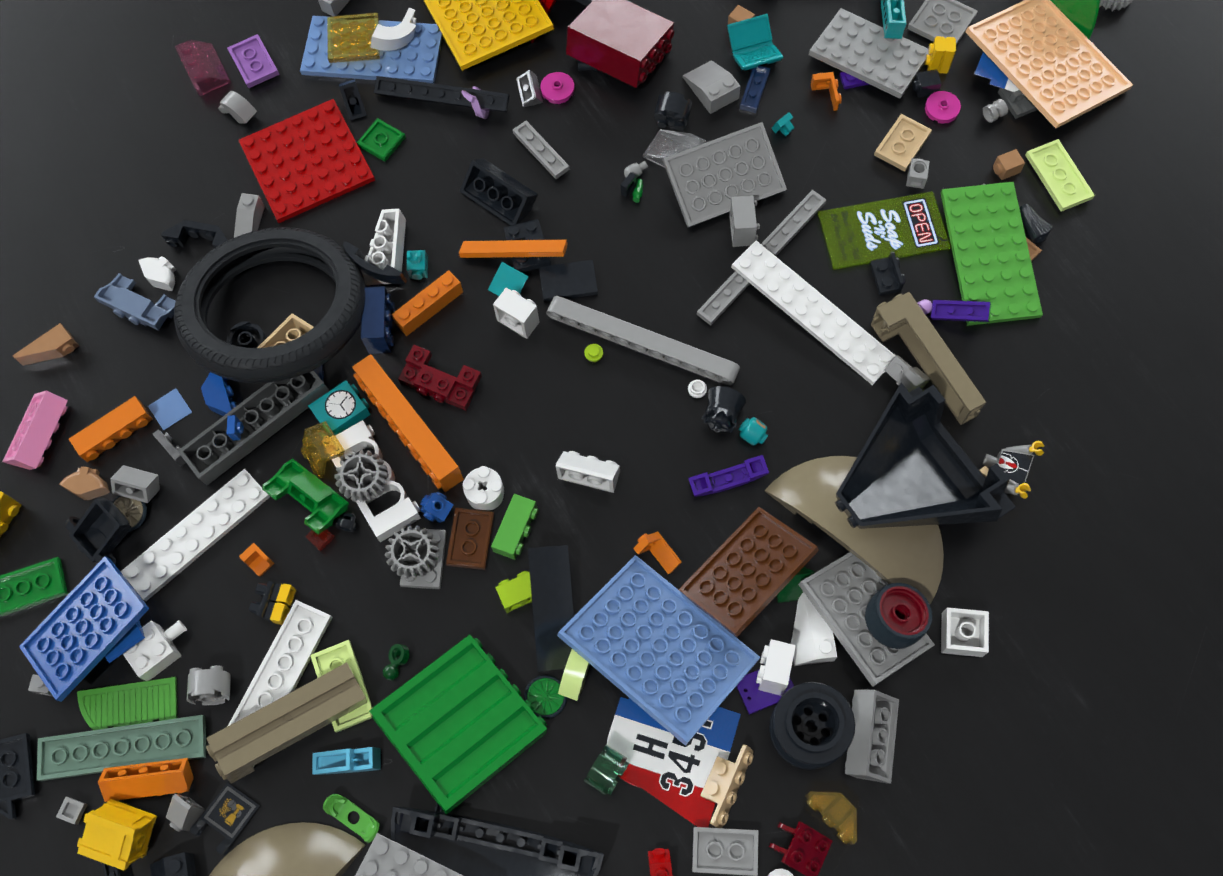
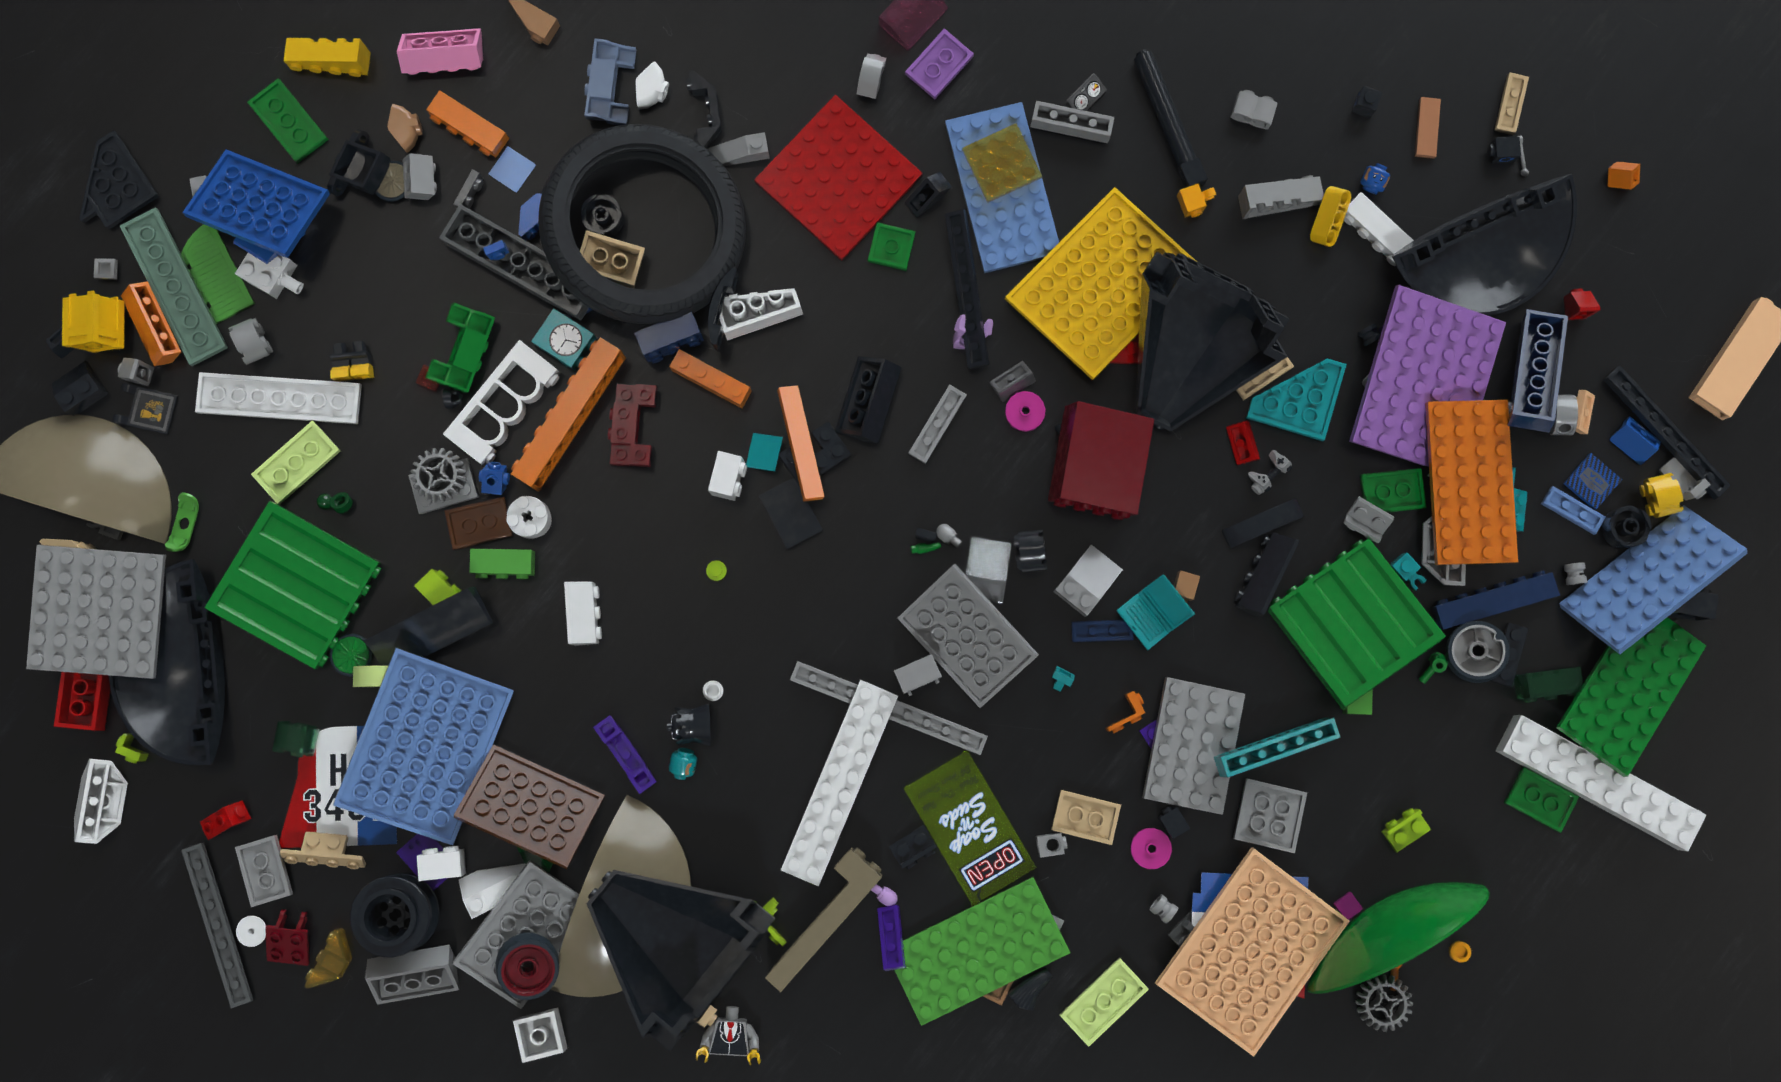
camera: 65 degrees right, 15 degrees up
white plate [120,469,270,601] -> none
dark tan brick [206,663,367,784] -> none
orange panel [239,543,274,576] -> none
clear yellow bracket [301,421,345,478] -> none
medium azure slope [312,747,381,775] -> none
light grey gear [335,450,389,502] -> none
white arch [370,8,417,51] -> none
teal brick [407,250,428,280] -> none
light grey beam [546,296,740,386] -> none
orange bracket [633,531,681,574] -> none
light grey brick [884,355,930,392] -> none
yellow brick [925,36,956,74] -> none
medium nougat brick [993,149,1025,180] -> none

